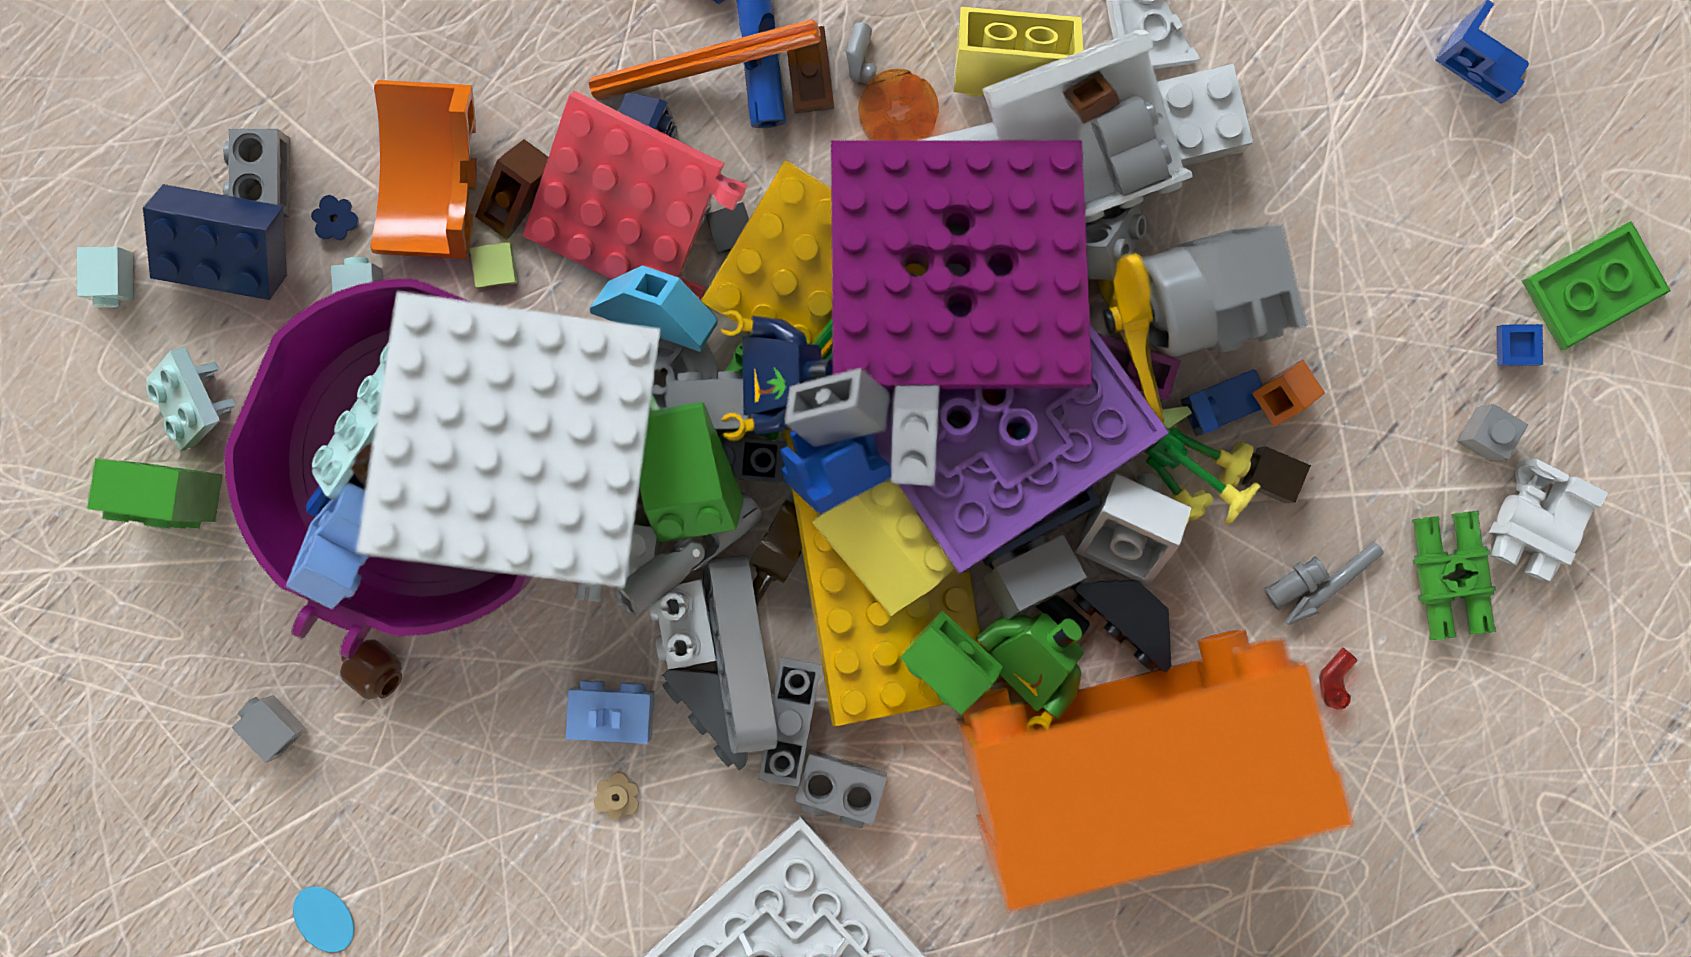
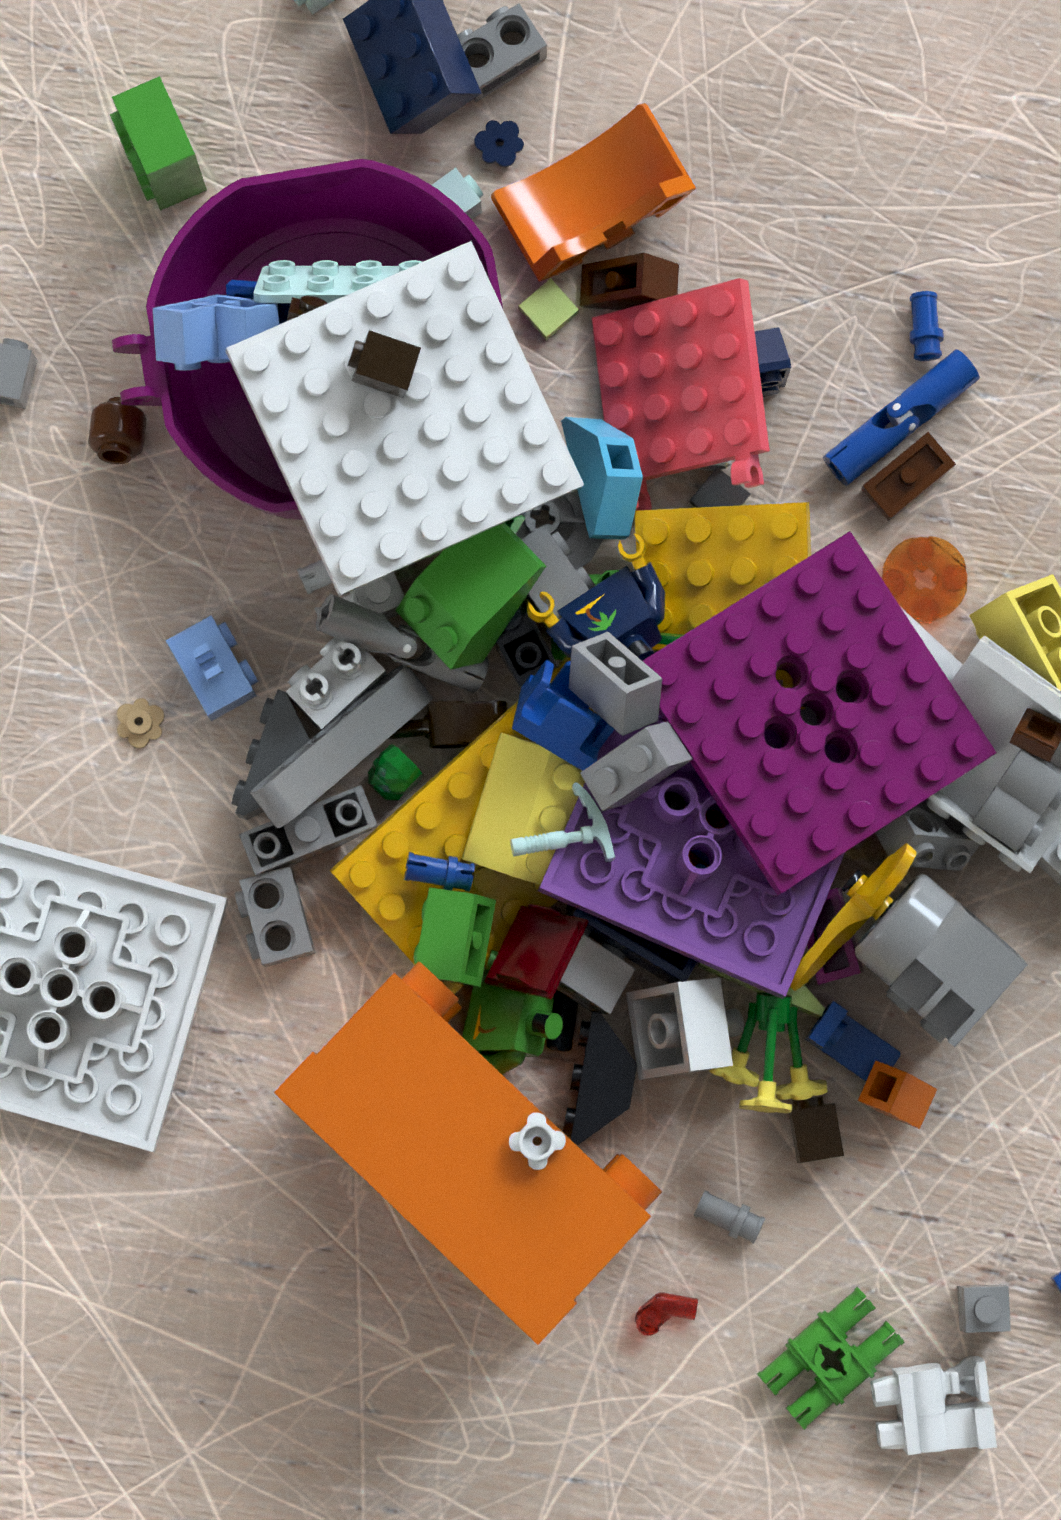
camera: 55 degrees right, 5 degrees down
light aqua plate [146,347,236,451] -> none
orange axle [589,19,821,100] -> none
light grey arm [846,22,877,85] -> none
light grey piece [1286,542,1384,625] -> none
none -> dark brown brick [347,330,421,398]
none -> green rock [368,744,423,801]
none -> blue pin [404,852,475,892]
none -> dark red piece [484,903,589,1000]
none -> white plate [509,1113,566,1170]
none -> light aqua piece [510,782,615,862]

